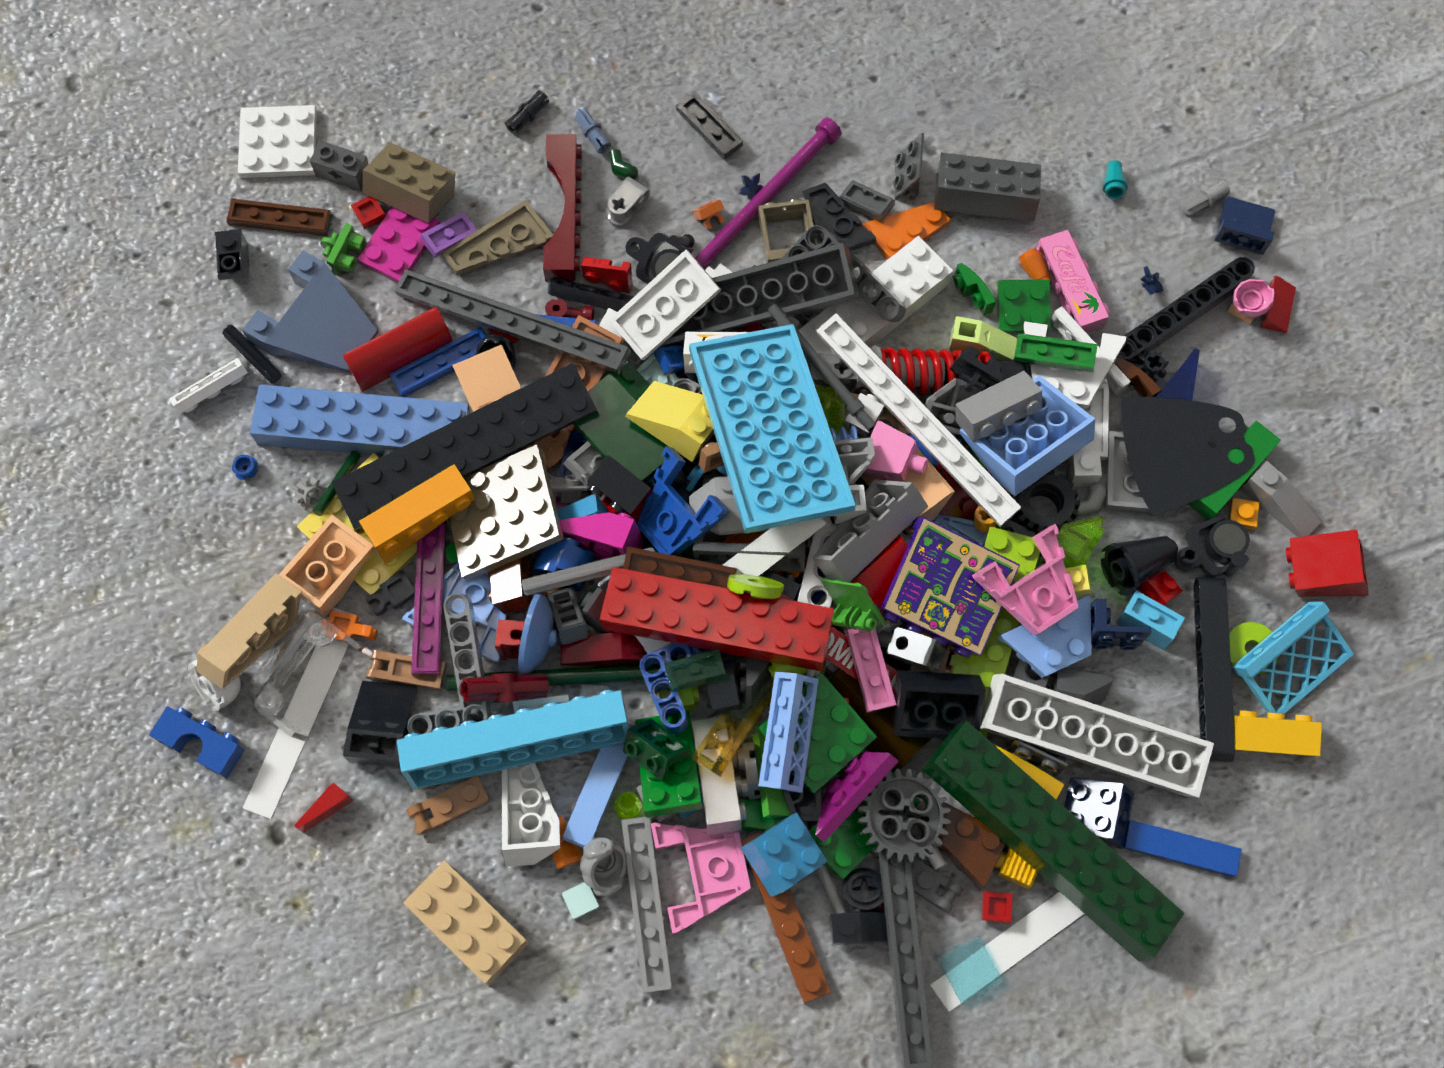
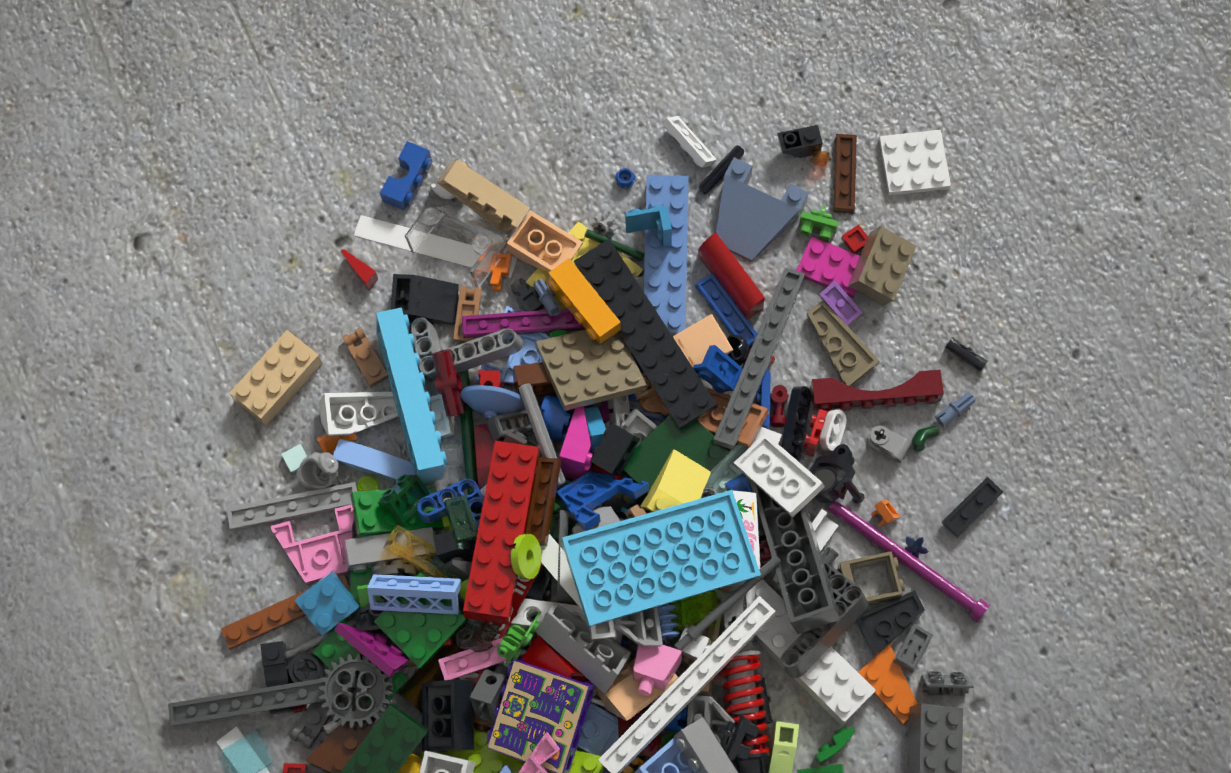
camera: 90 degrees right, 0 degrees up
dark grey brick [310,140,369,192] -> none
none -> clear smoke plate [456,619,499,652]
none -> sand blue axle [533,279,562,316]
none -> dark azure bracket [625,205,672,247]
none -> blue bracket [693,345,743,393]
none -> clear orange plate [811,151,831,166]
none -> white plate [819,410,847,451]

